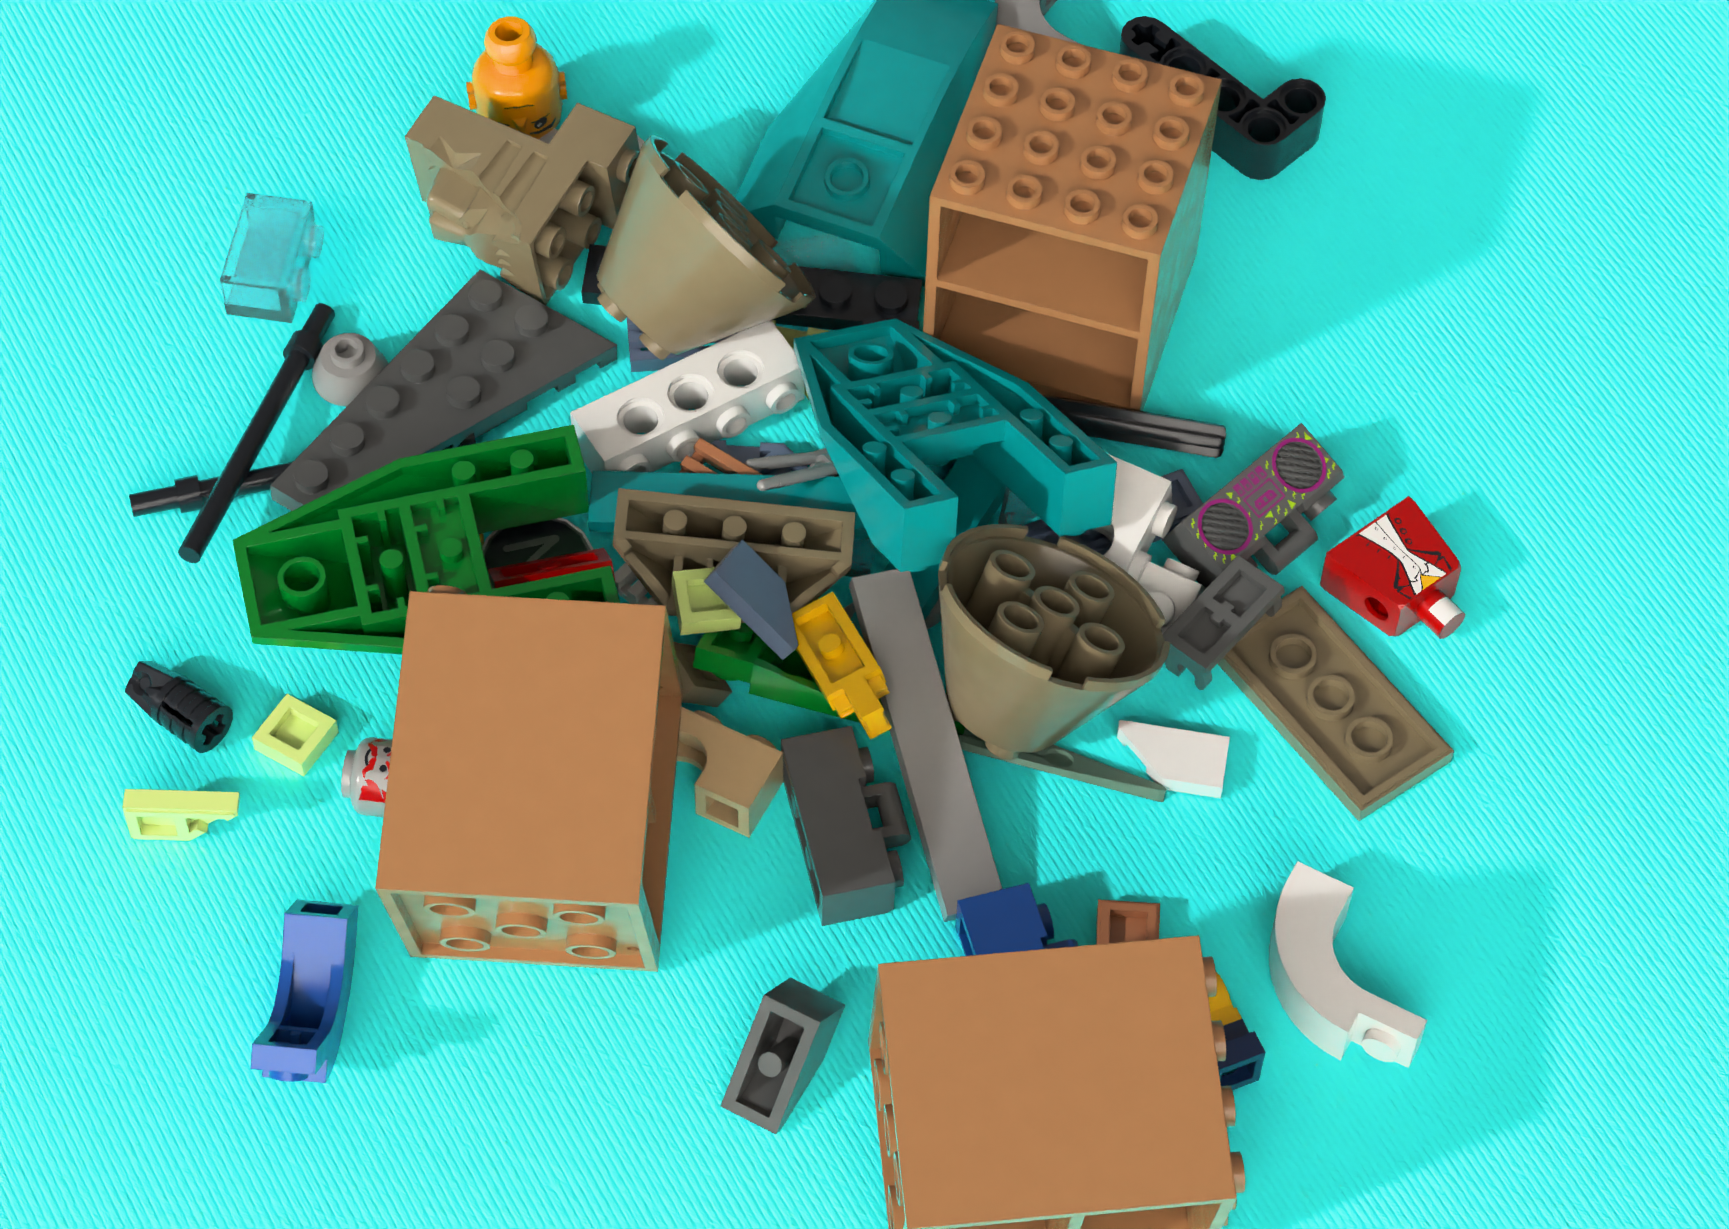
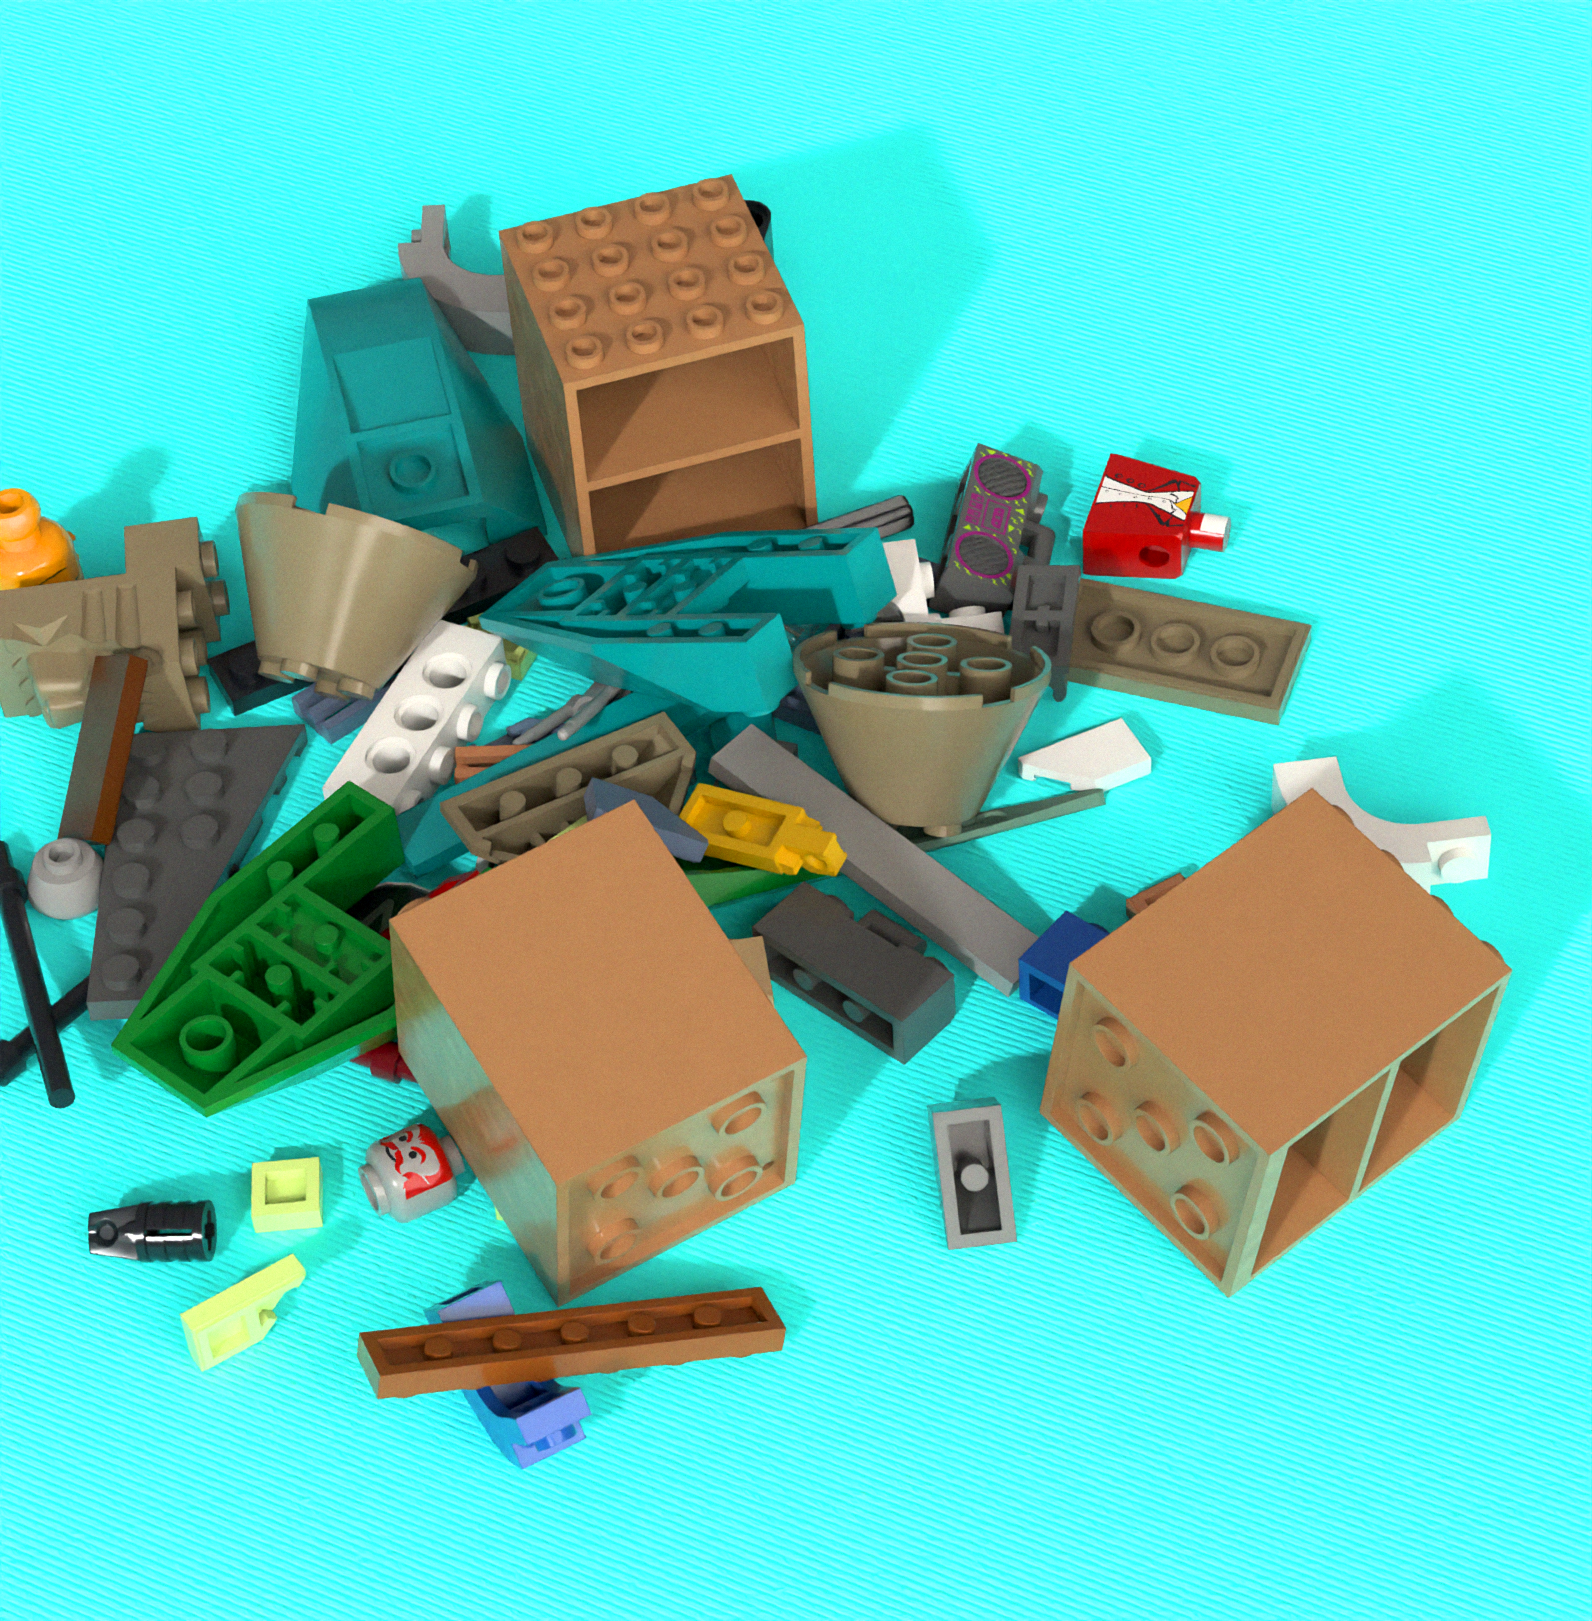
camera: 30 degrees left, 10 degrees down
none -> reddish brown tile [57,654,148,845]
none -> dark orange plate [357,1287,786,1399]

